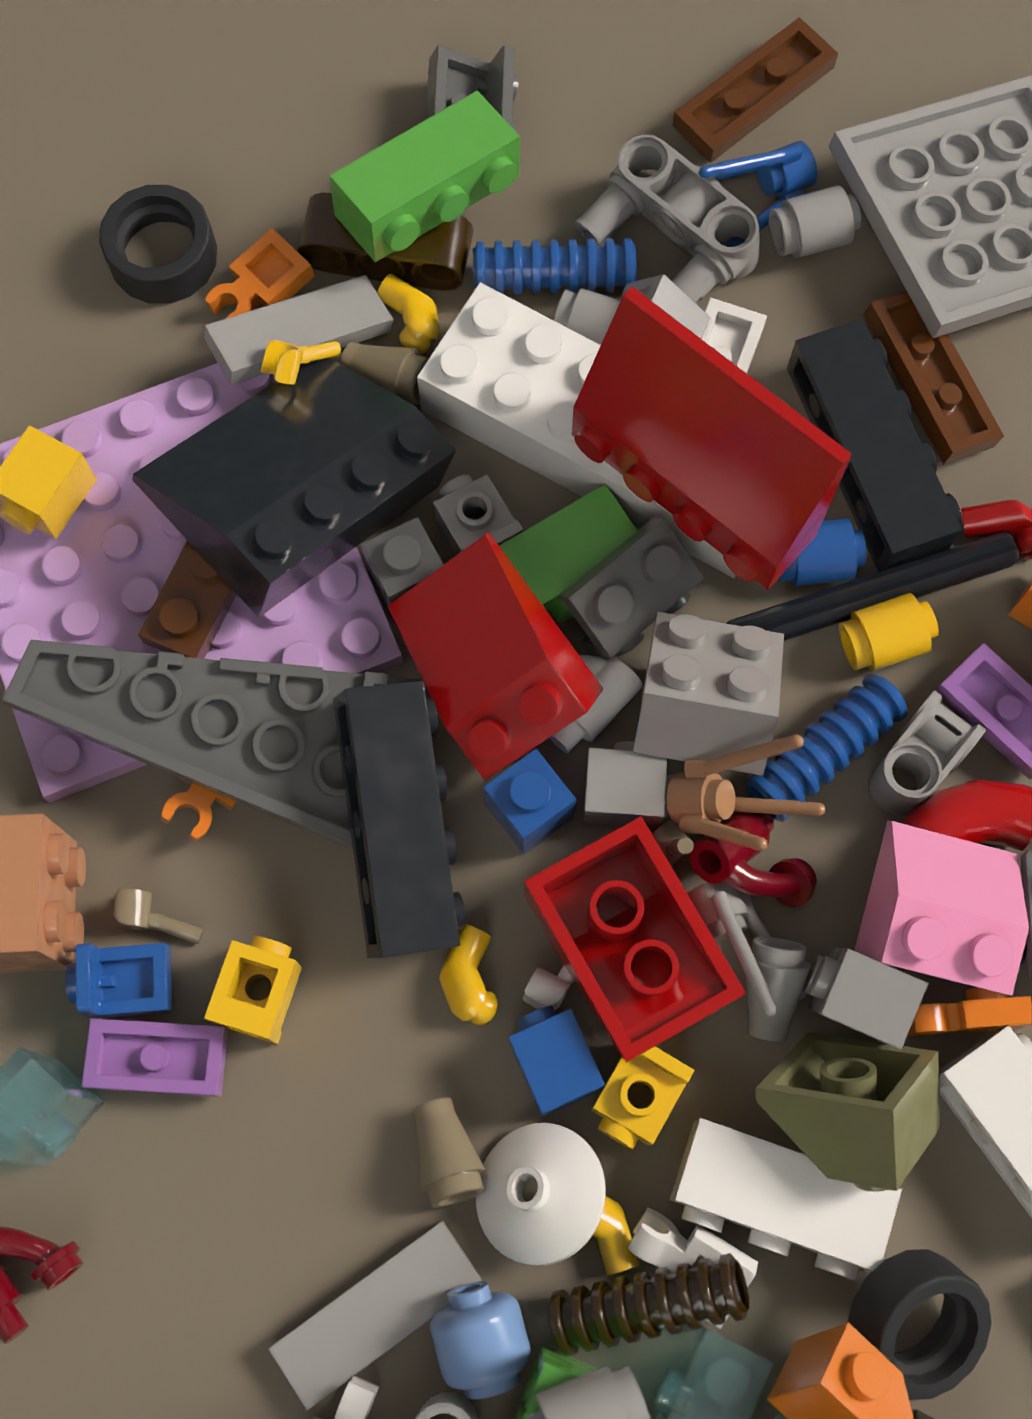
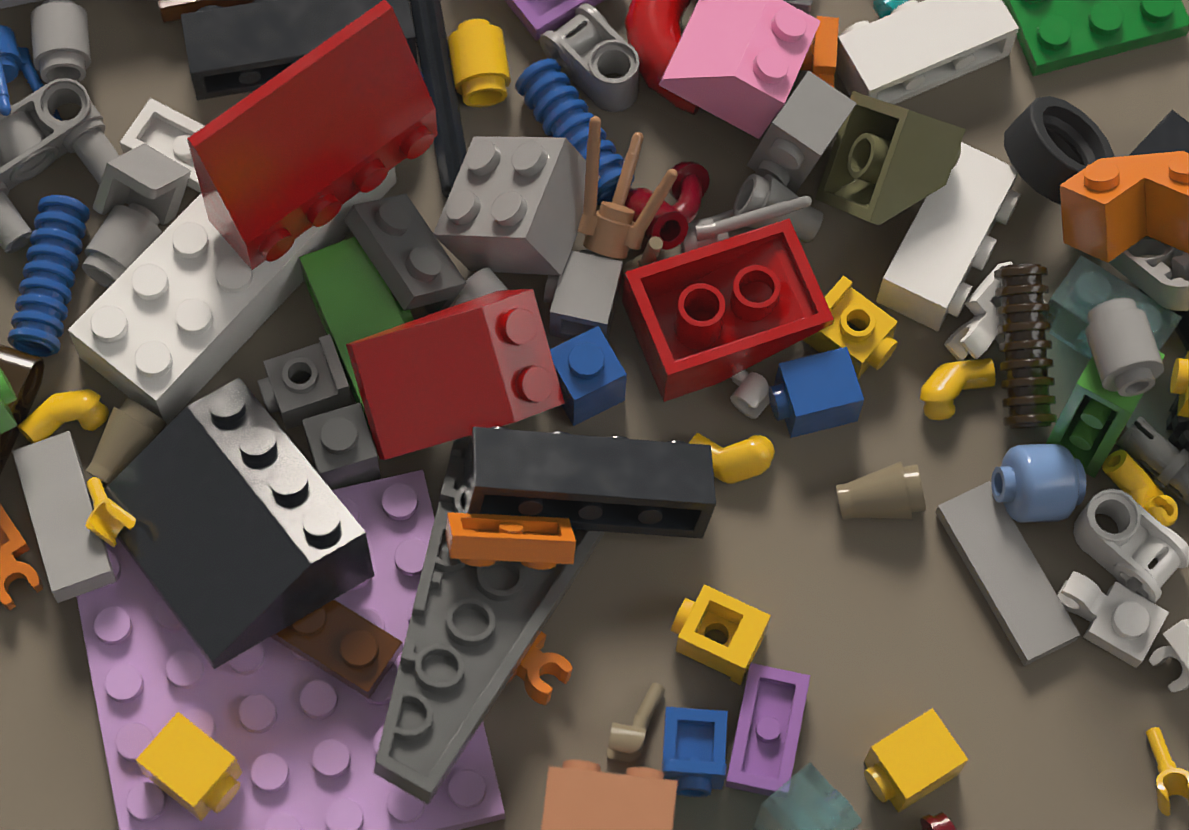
camera: 85 degrees left, 5 degrees down
white dish [476,1123,606,1266] -> none
none -> orange plate [445,512,576,570]
none -> yellow brick [864,708,968,813]

